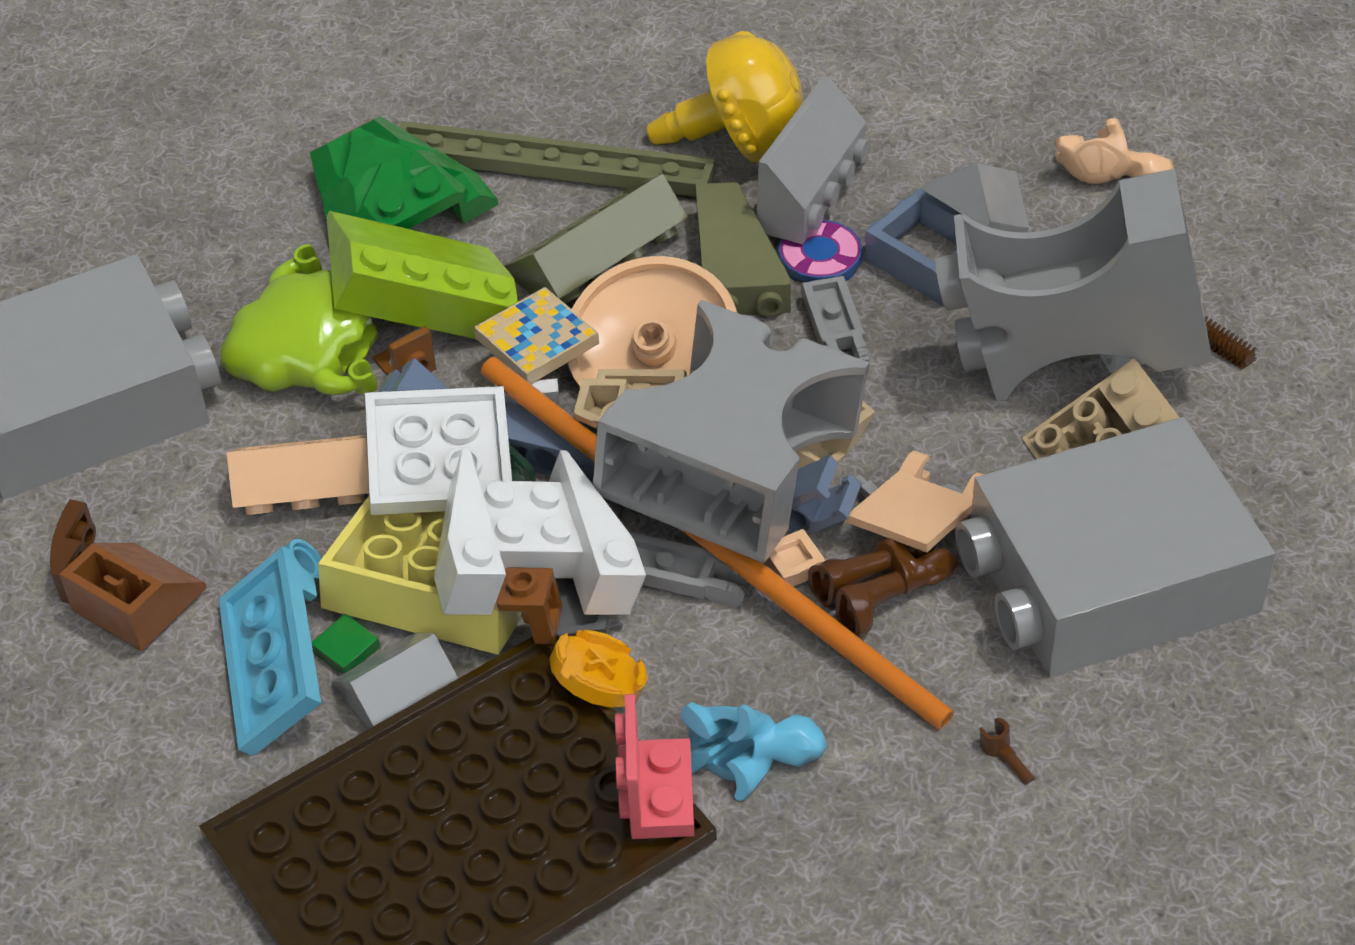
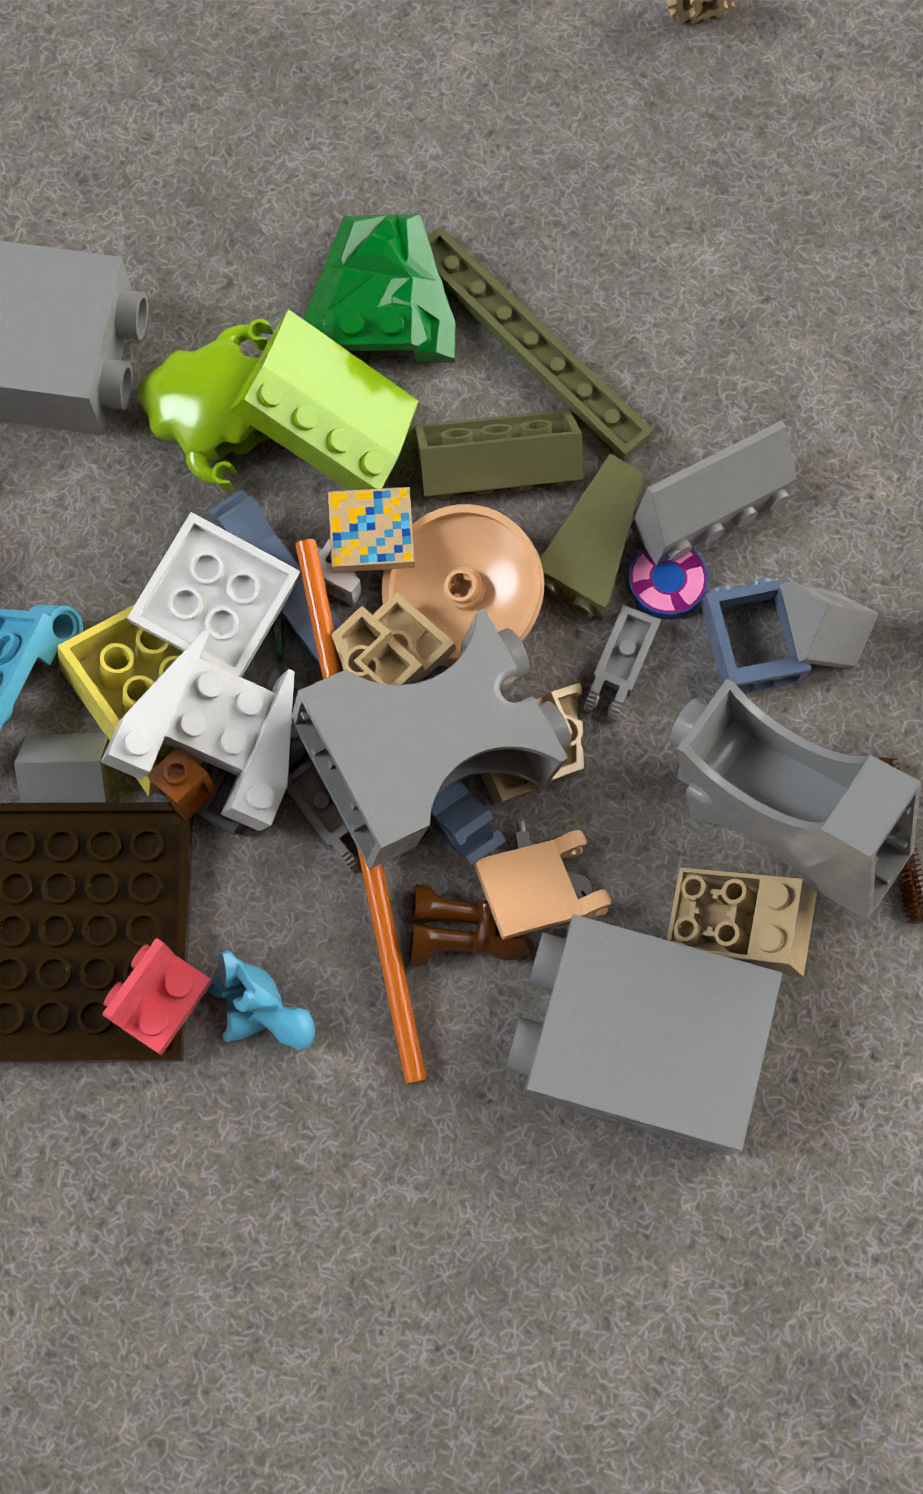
camera: 30 degrees right, 25 degrees up
light nougat slope [226,435,370,515] -> none
green tile [312,614,380,674] -> none
dark orange bracket [373,326,437,376] -> none
light orange tile [549,630,648,708] -> none
yellow piece [646,31,804,164] -> none
light nougat plate [765,529,826,587] -> none
reddish brown hand [979,718,1035,785] -> none

